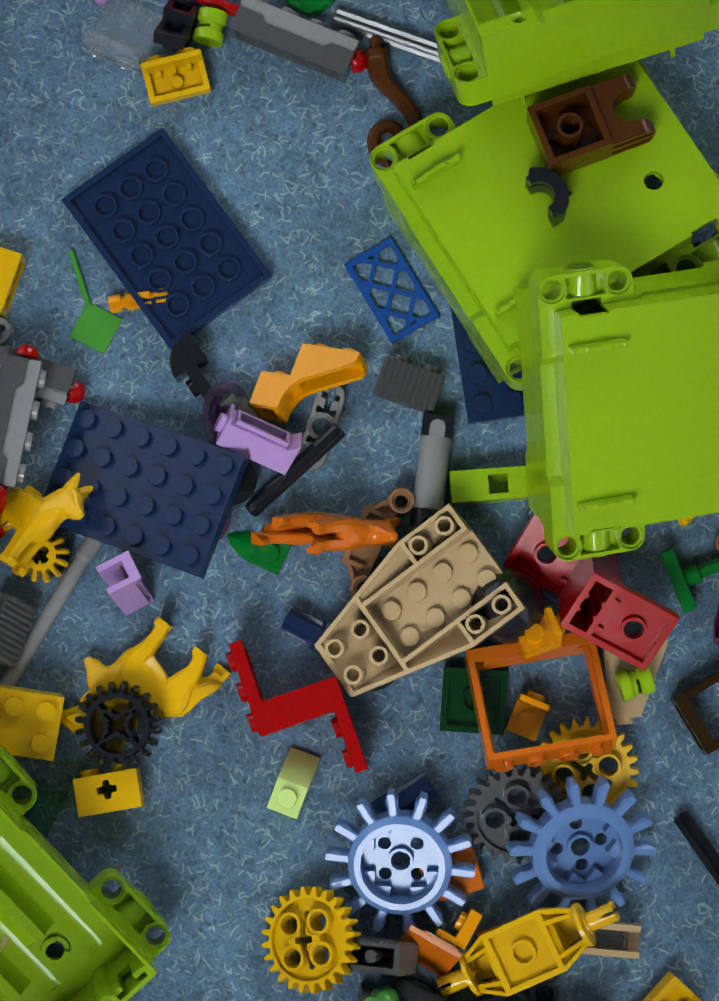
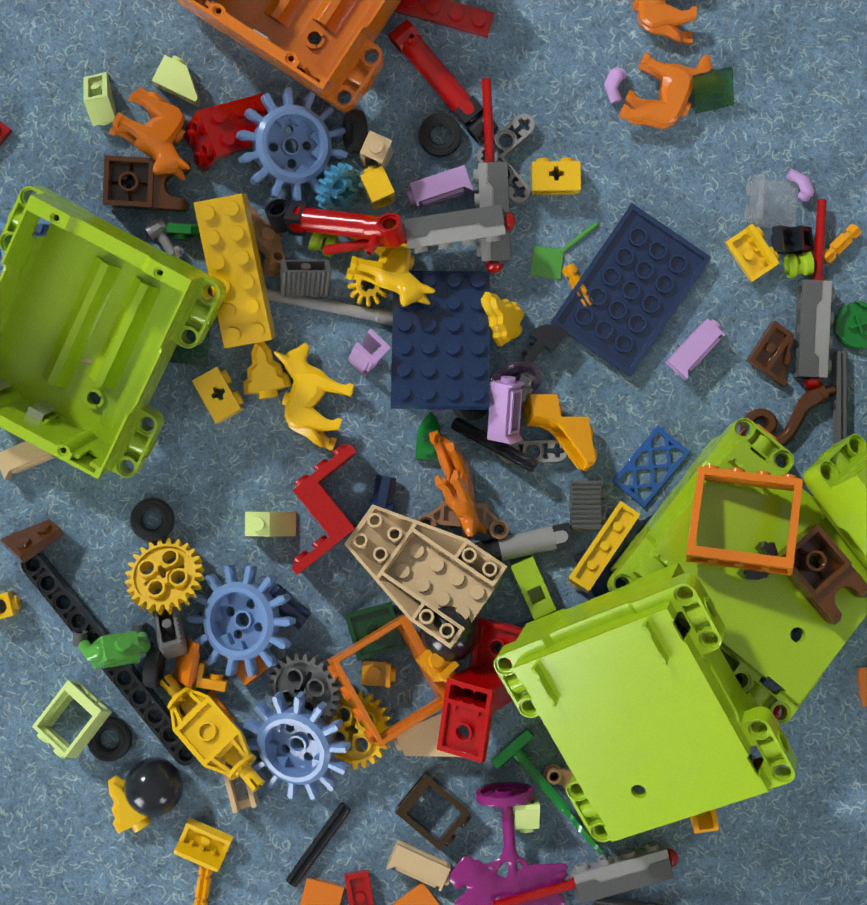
camera: 55 degrees right, 5 degrees up
black gear [75,681,163,769] -> none
lime wheel [614,666,656,702] -> none
none -> black tyre [130,498,175,542]
none -> yellow rock [480,292,525,347]
none -> yellow piece [567,501,640,594]
none -> lavender window [665,318,725,381]
none -> orange window [686,464,803,576]
none -> reddish brown wing [745,321,794,387]

